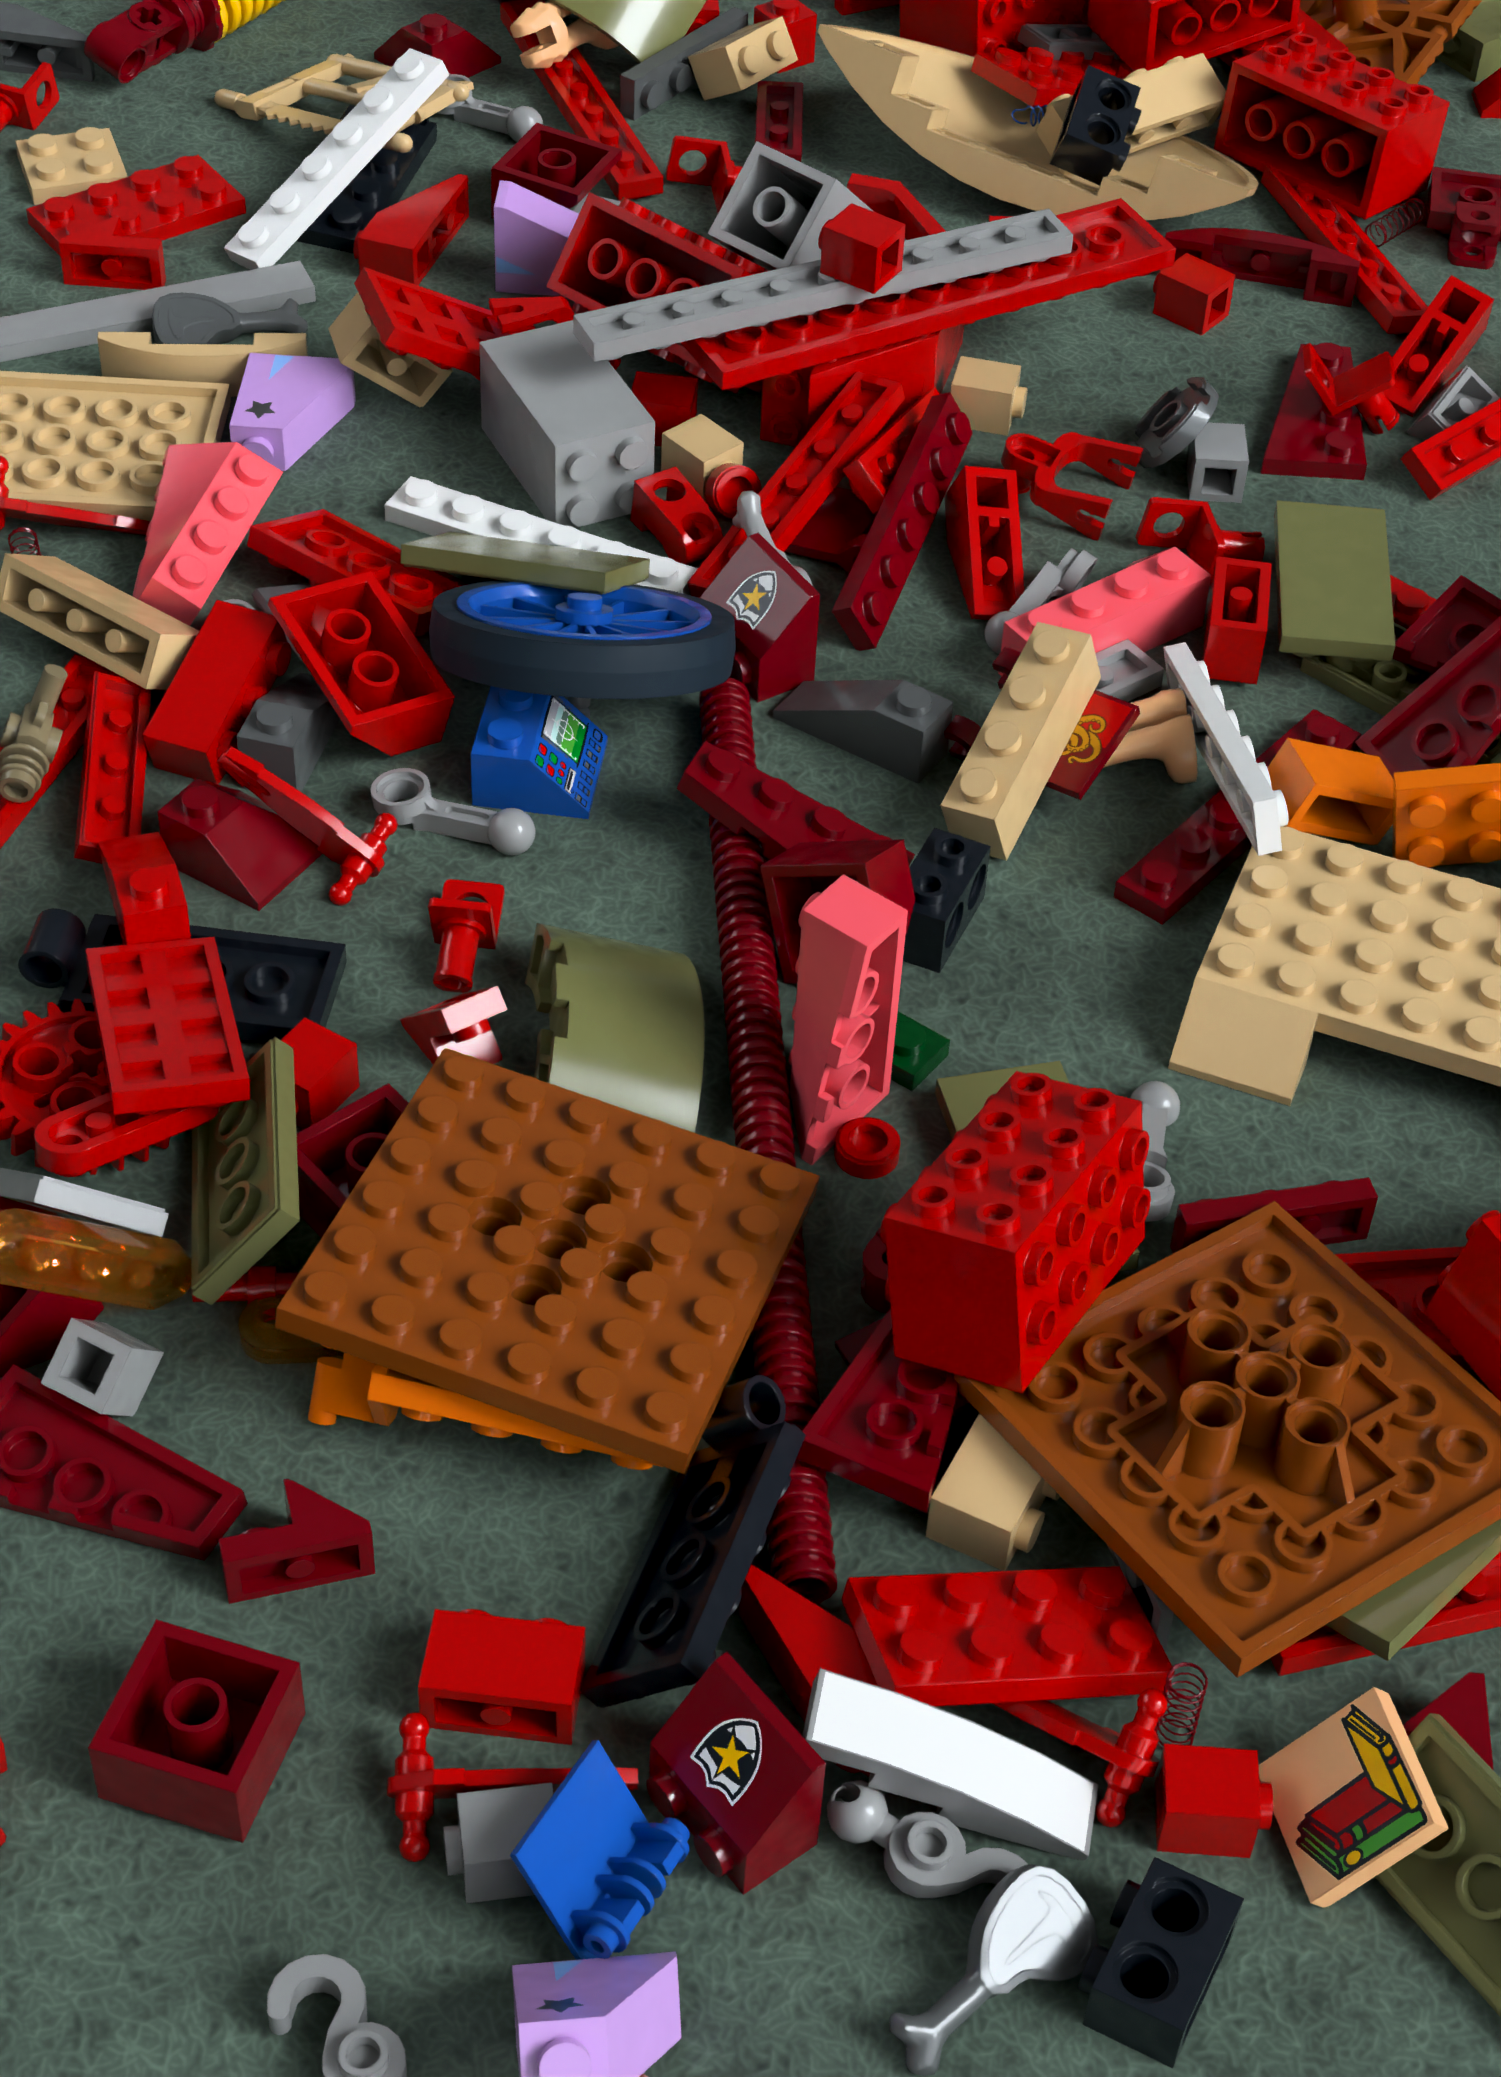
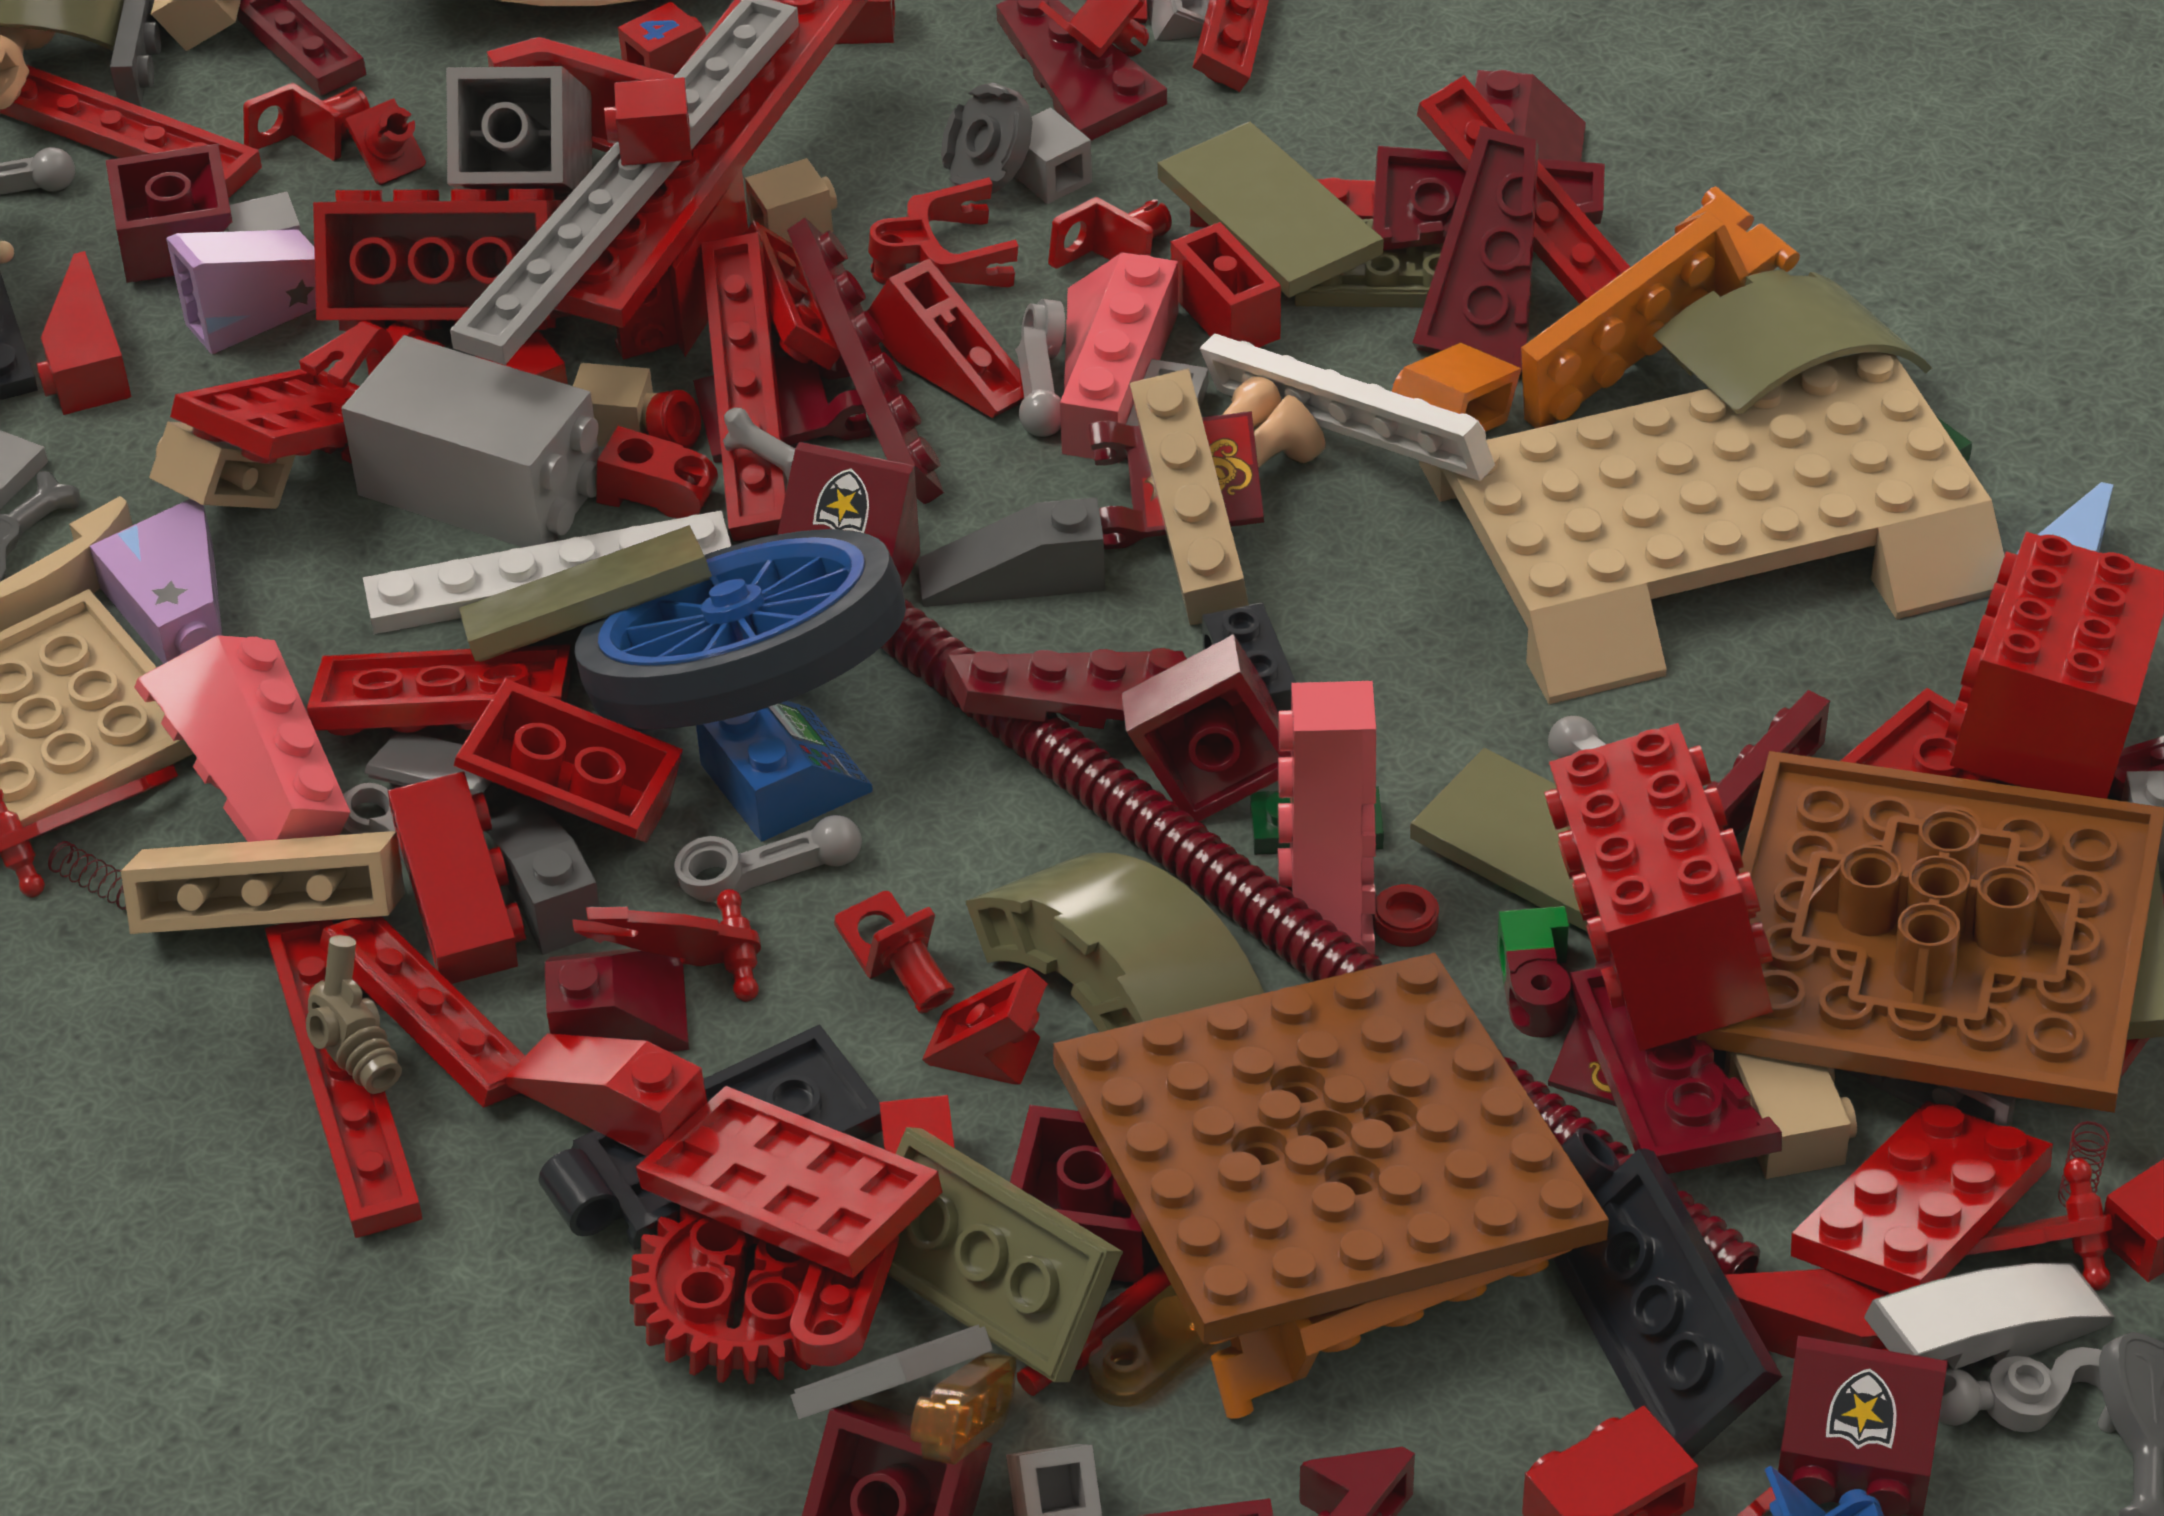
camera: 35 degrees left, 0 degrees up
dark red plate [1114,709,1362,925] -> none

